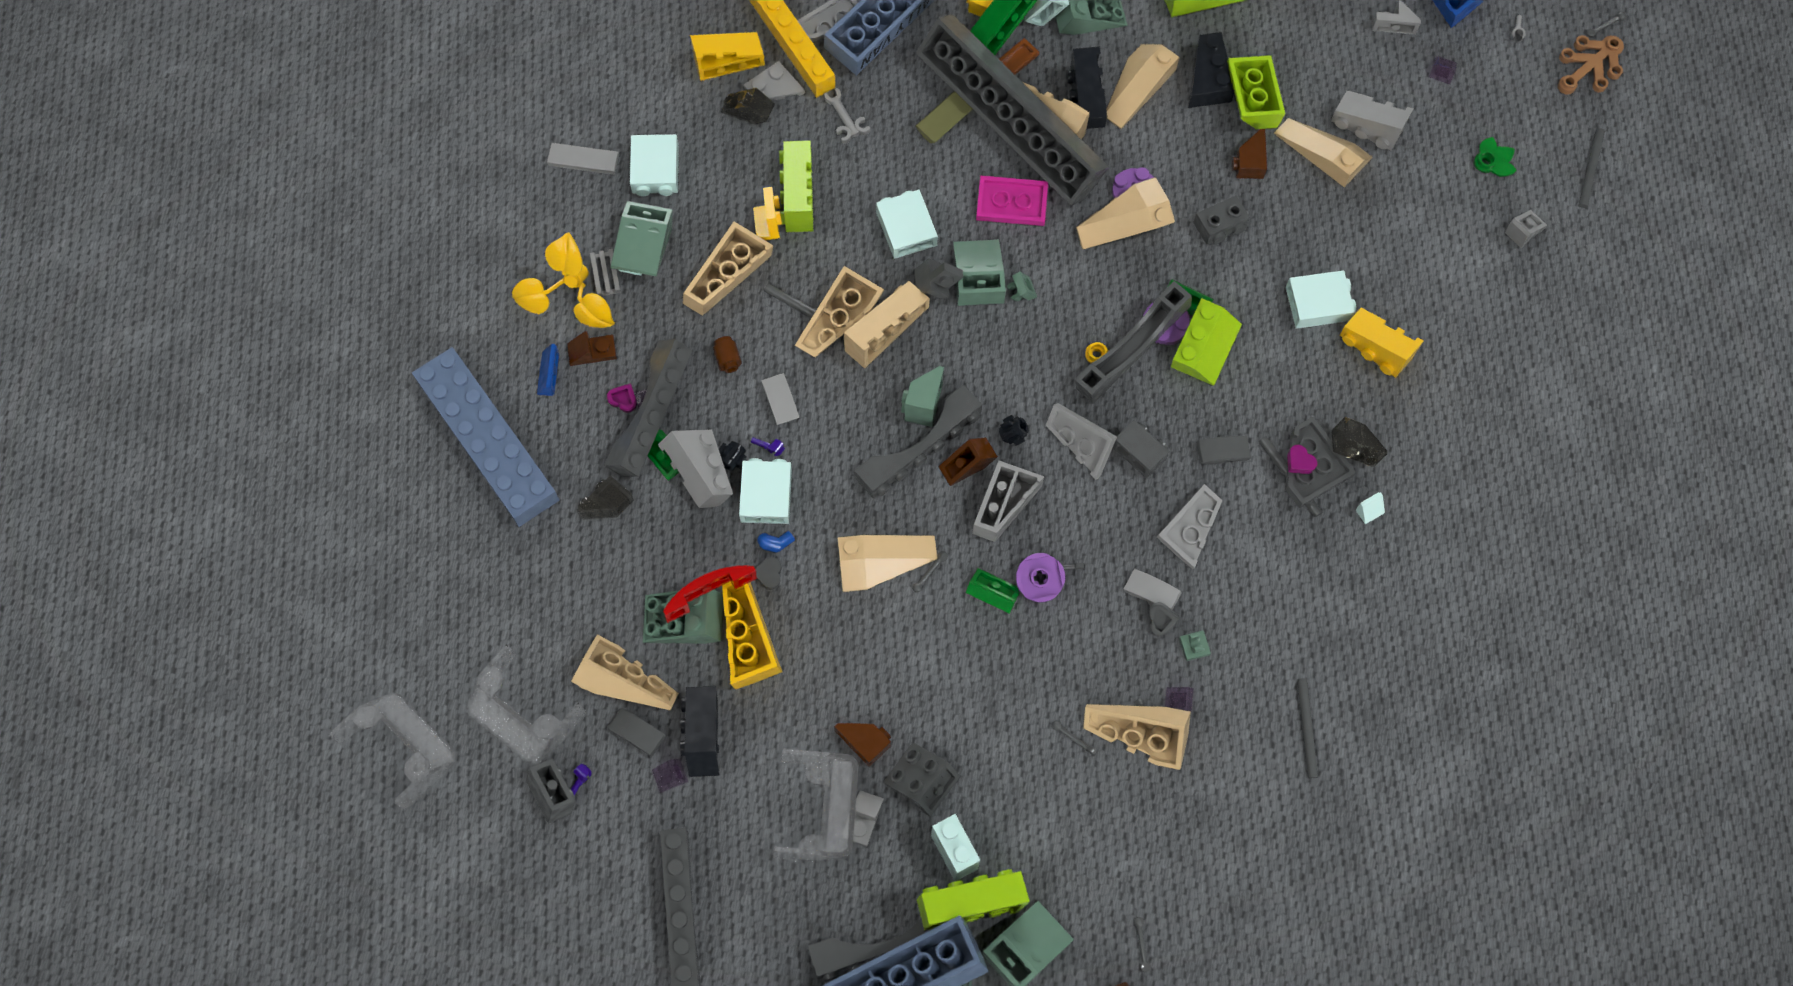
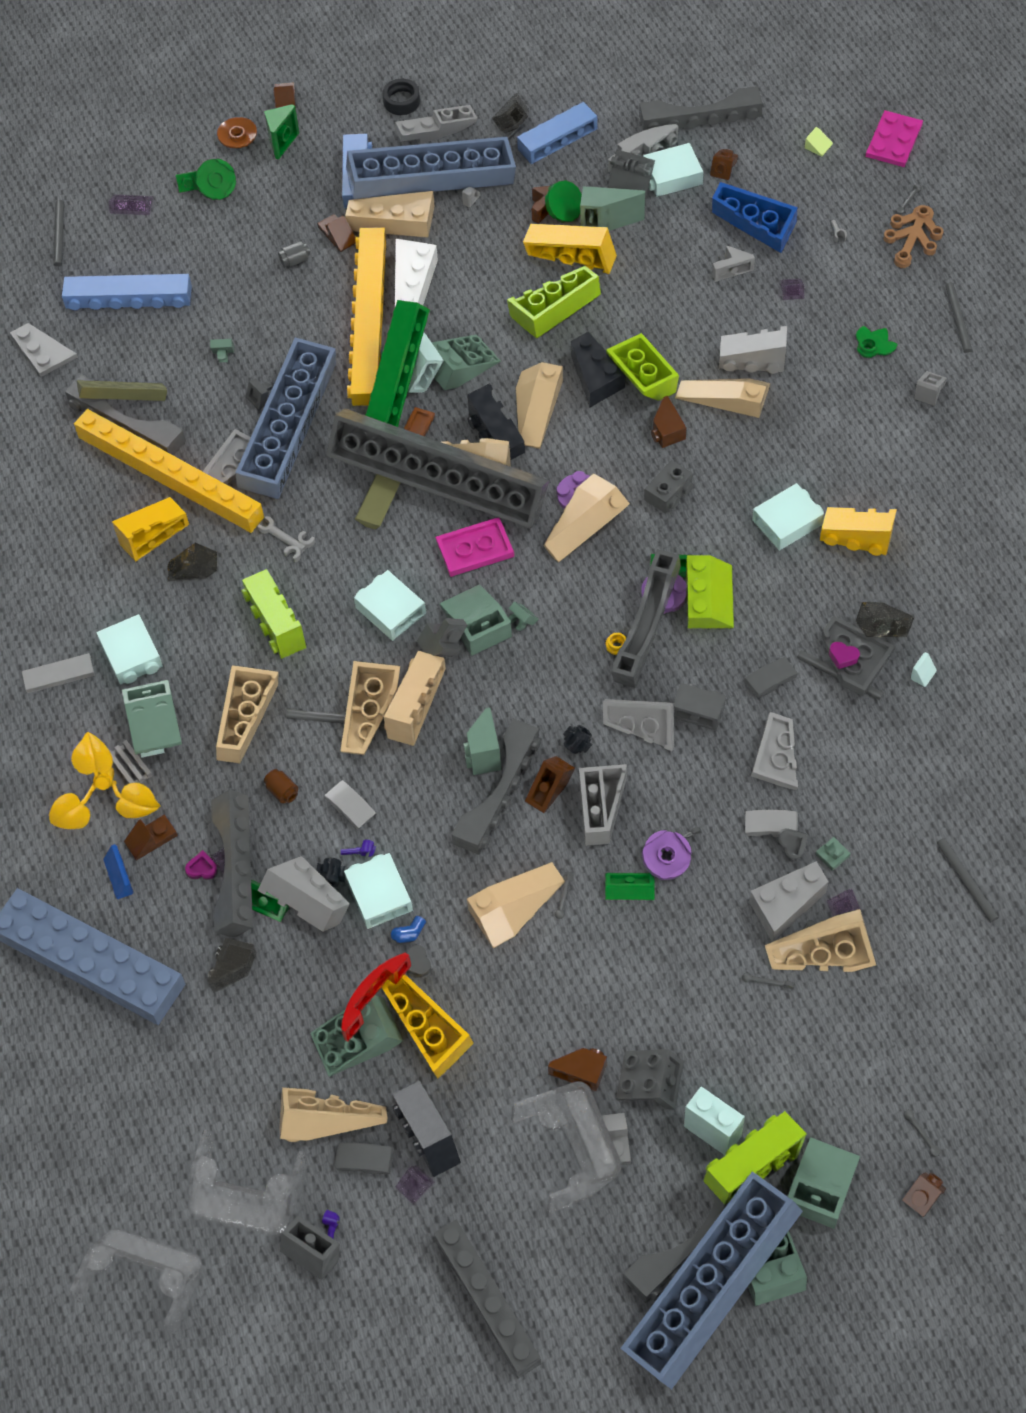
camera: 20 degrees left, 10 degrees down
light grey wing [743,61,805,103] -> none
yellow bracket [753,187,782,240] -> none
none -> light grey wedge [749,861,828,942]

